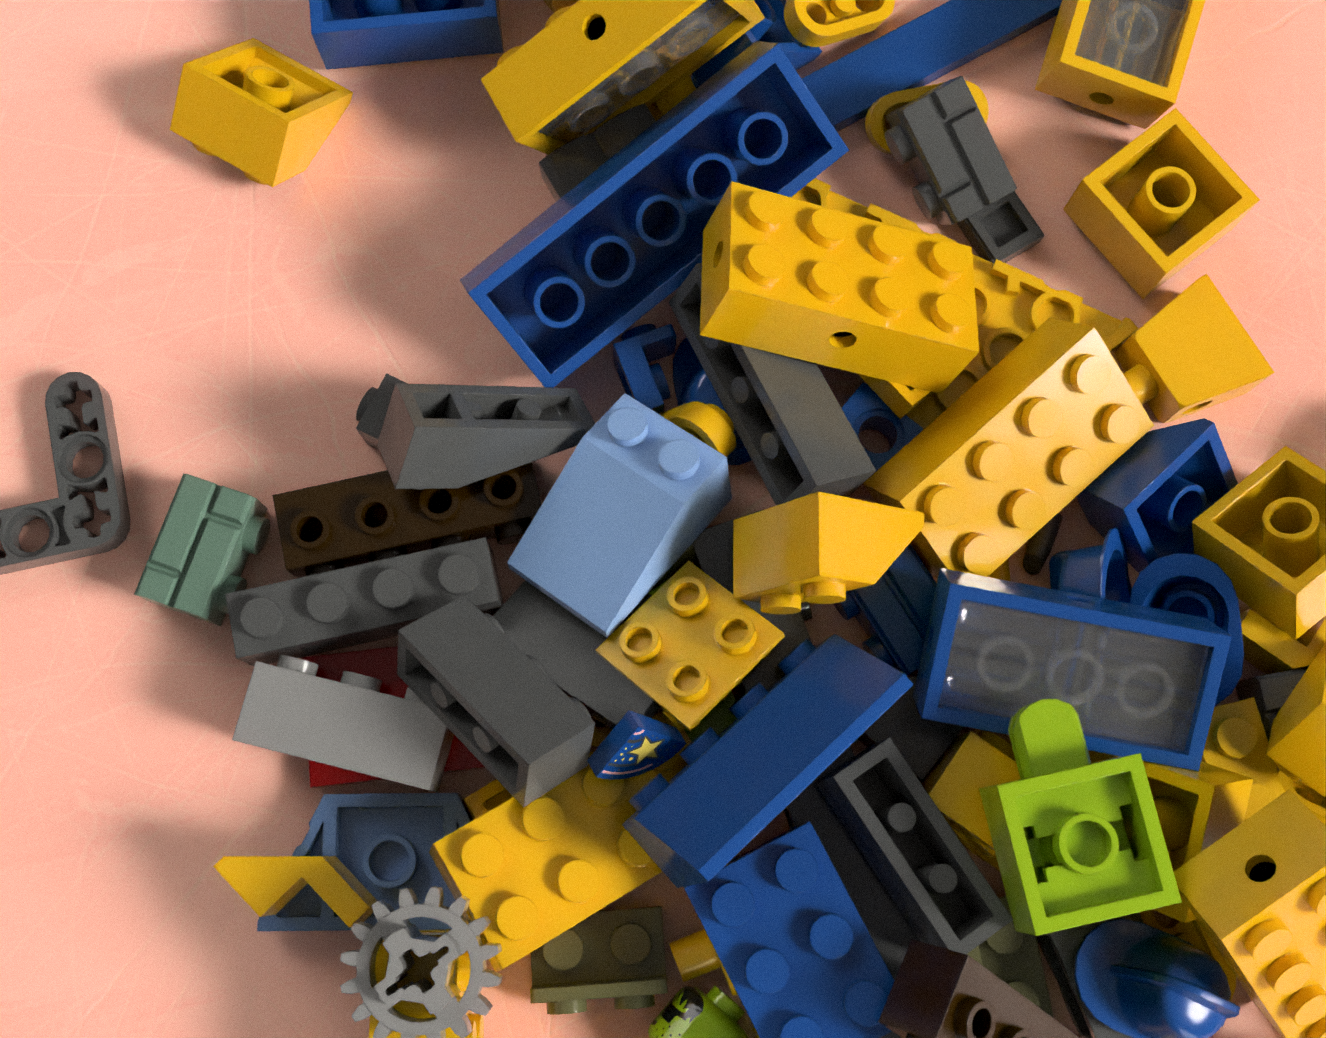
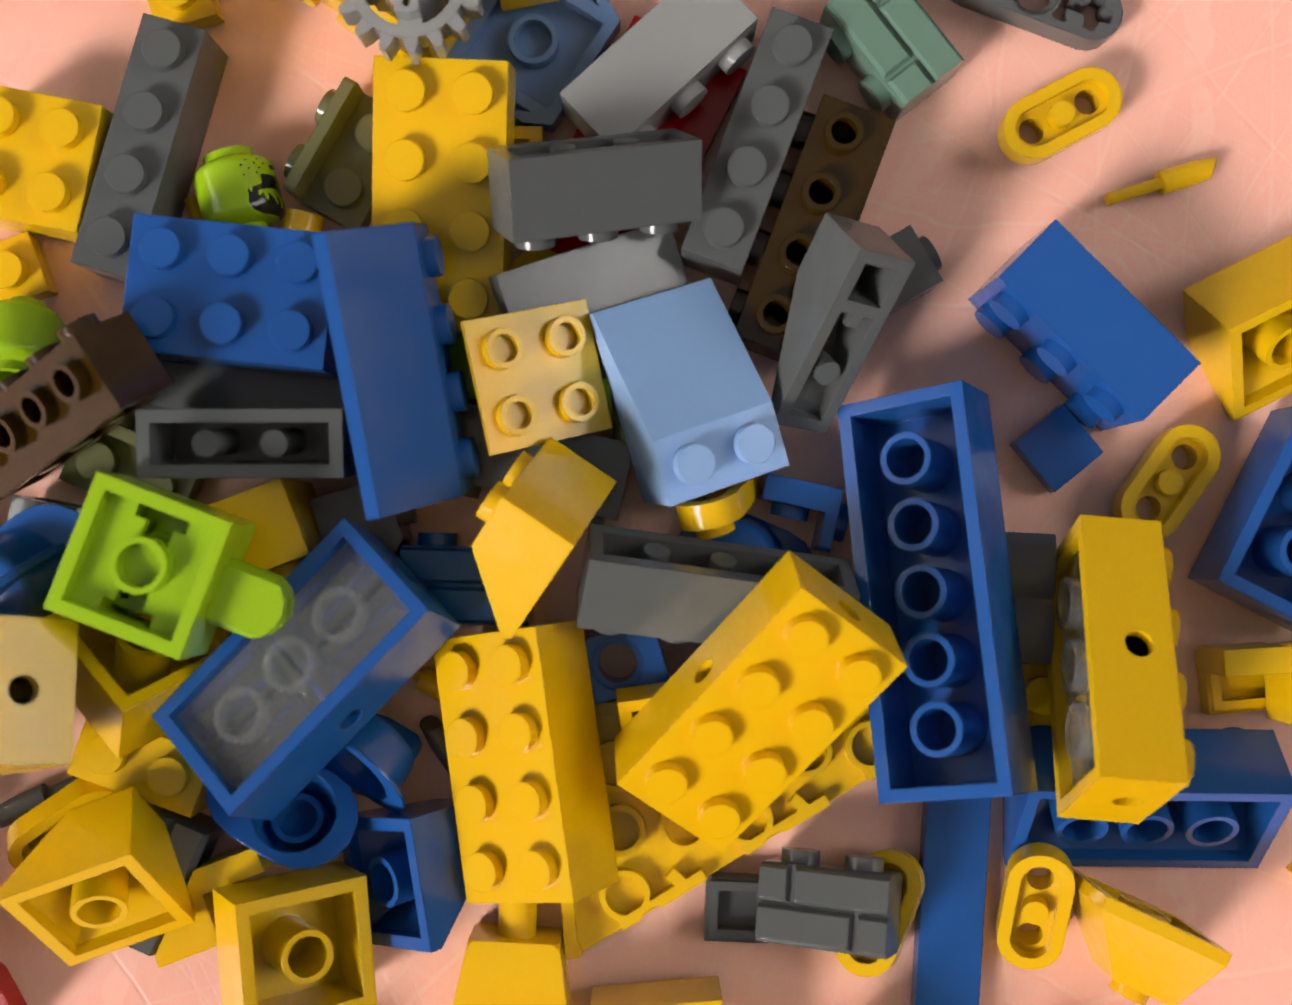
camera: 125 degrees right, 10 degrees up
blue tile [587,710,687,780] -> none
none -> blue brick [968,219,1201,431]
none -> yellow plate [997,67,1123,165]
none -> blue tile [1010,403,1104,493]
none -> yellow piece [1104,157,1218,206]
none -> yellow plate [1113,424,1221,538]

